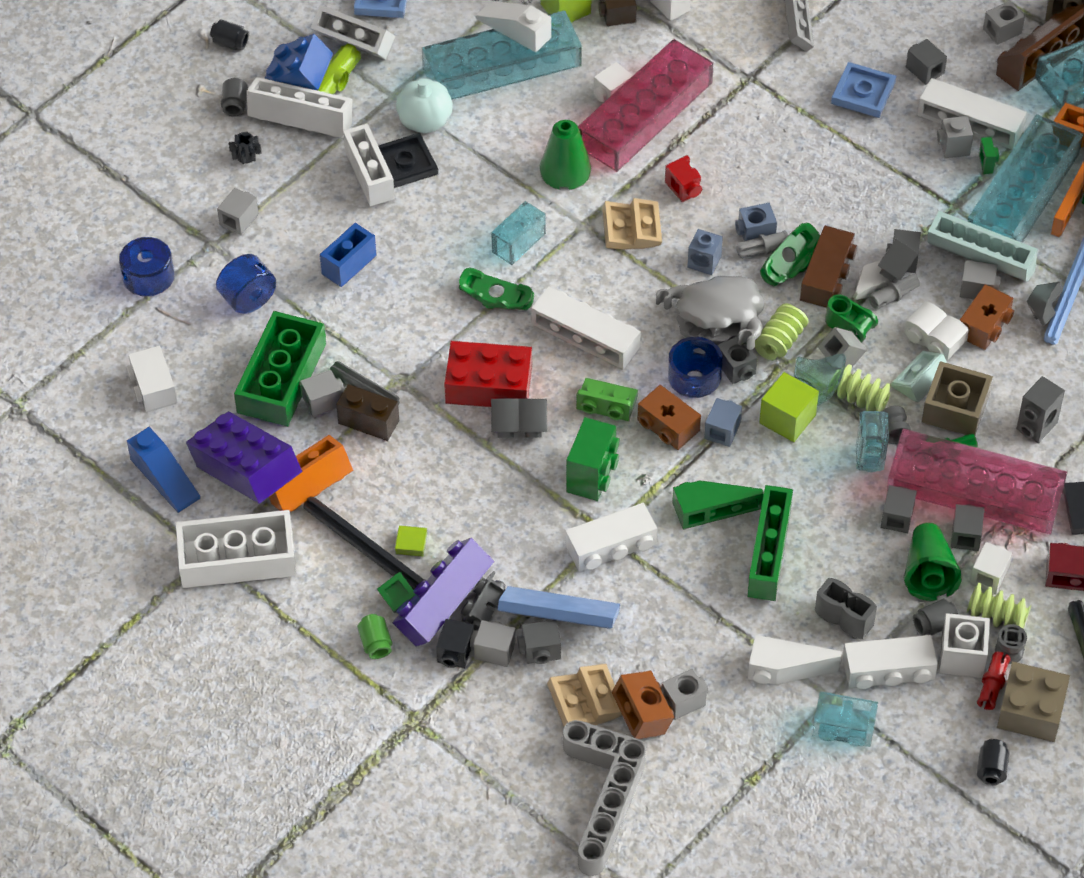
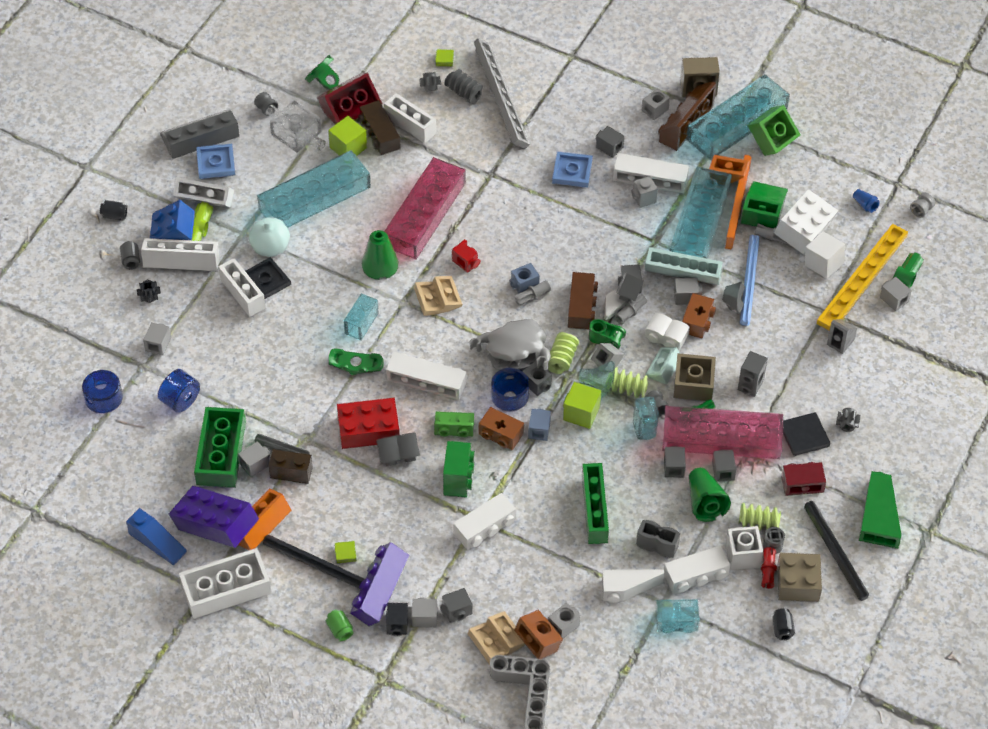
camera: 15 degrees left, 0 degrees up
white brick [126,346,177,412] -> none
blue brick [320,223,377,287] -> none
green plate [377,572,415,613] -> none
dark grey hinge [461,571,506,631] -> none
white slope [476,1,551,53] -> none
medium blue tile [498,586,620,629] -> none
white brick [593,62,634,108] -> none
green slope [672,480,764,530] -> none
sand blue brick [687,229,723,275] -> none
green piece [760,223,820,286] -> none
dark grey brick [913,599,958,636] -> none
white brick [970,542,1012,594] -> none
green plate [978,137,999,174] -> none

